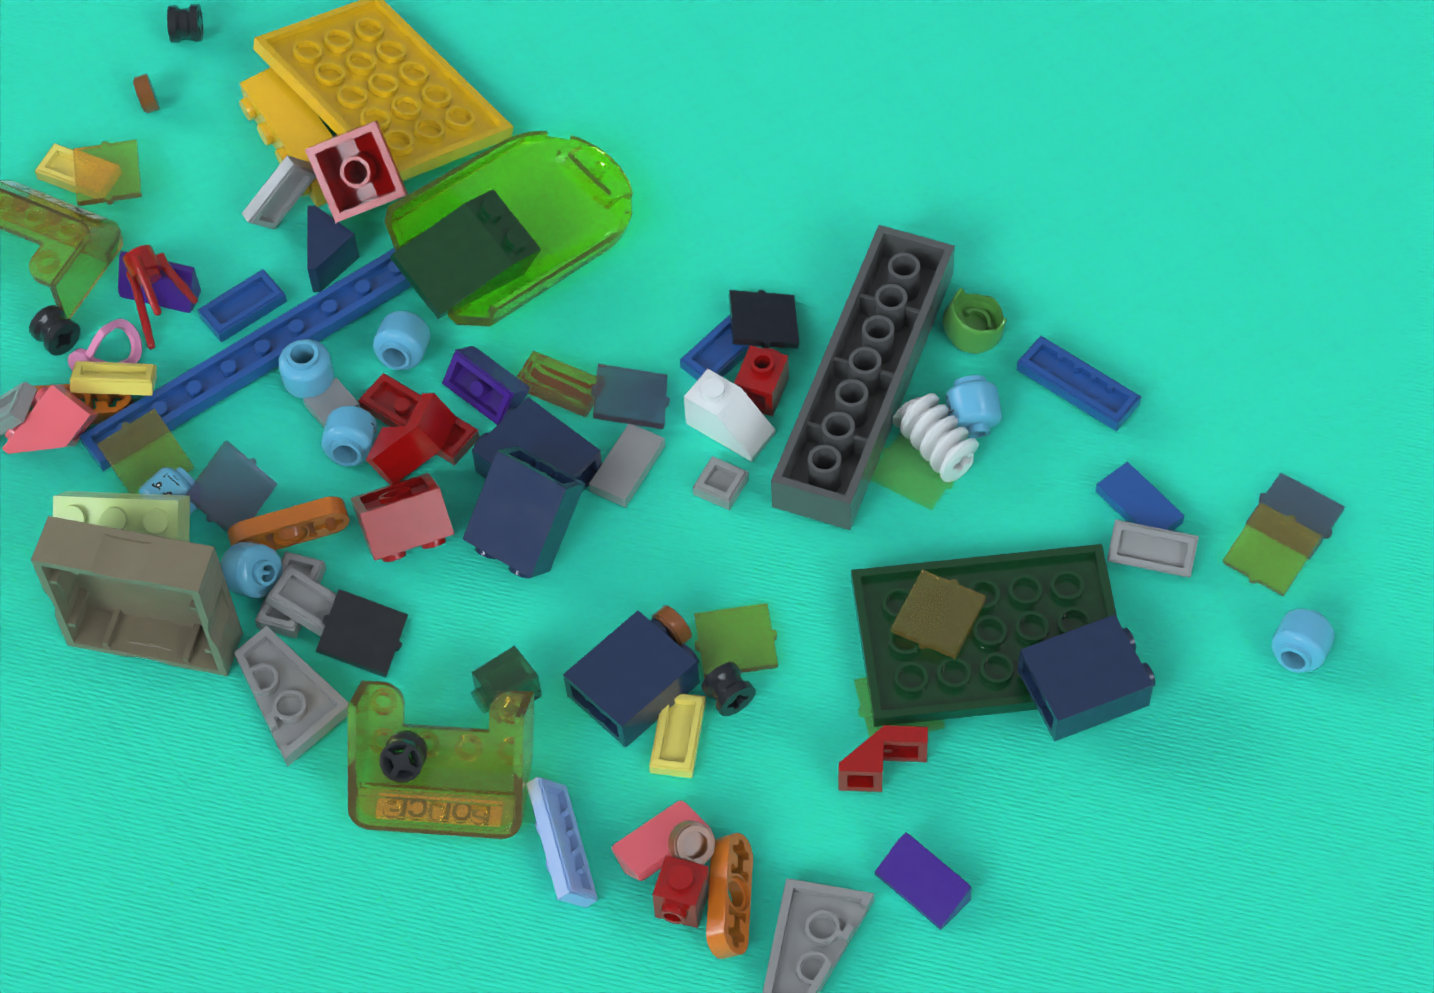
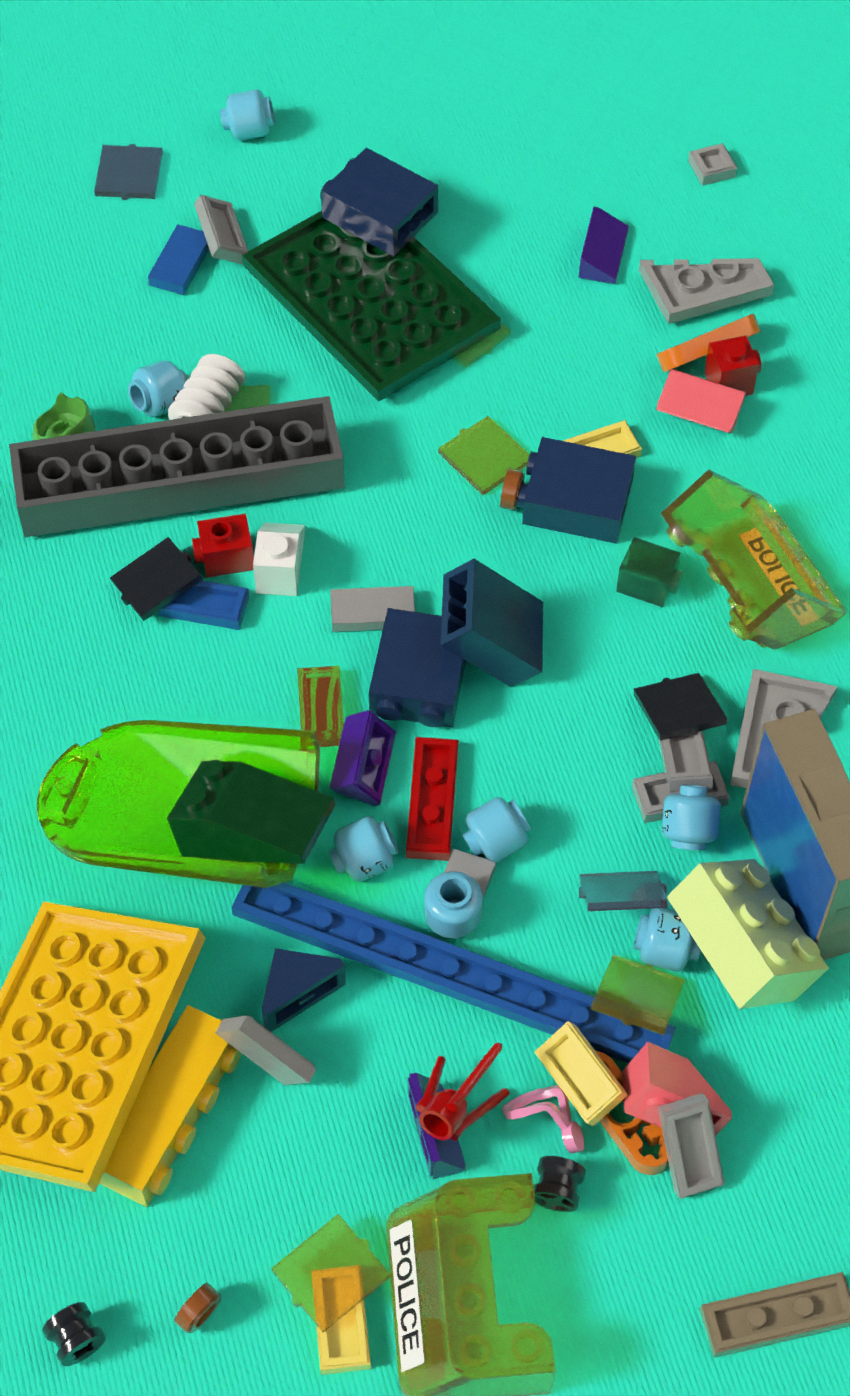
camera: 125 degrees left, 0 degrees up
blue tile [197,269,287,343] -> none
orange beam [227,496,350,550] -> none
slope [305,120,408,223] -> none
slope [350,473,454,562] -> none
red slope [366,393,457,485] -> none
black wheel [379,730,428,783] -> none
light blue plate [526,777,598,908] -> none
piece [591,364,670,429] -> none
tile [668,820,715,865] -> none
light grey tile [693,456,749,511] -> none
black wheel [701,662,756,716] -> none
red slope [838,725,928,792] -> none
clear yellow piece [891,570,986,659] -> none
blue plate [1017,336,1141,432] -> none
piece [1223,503,1322,597] -> none

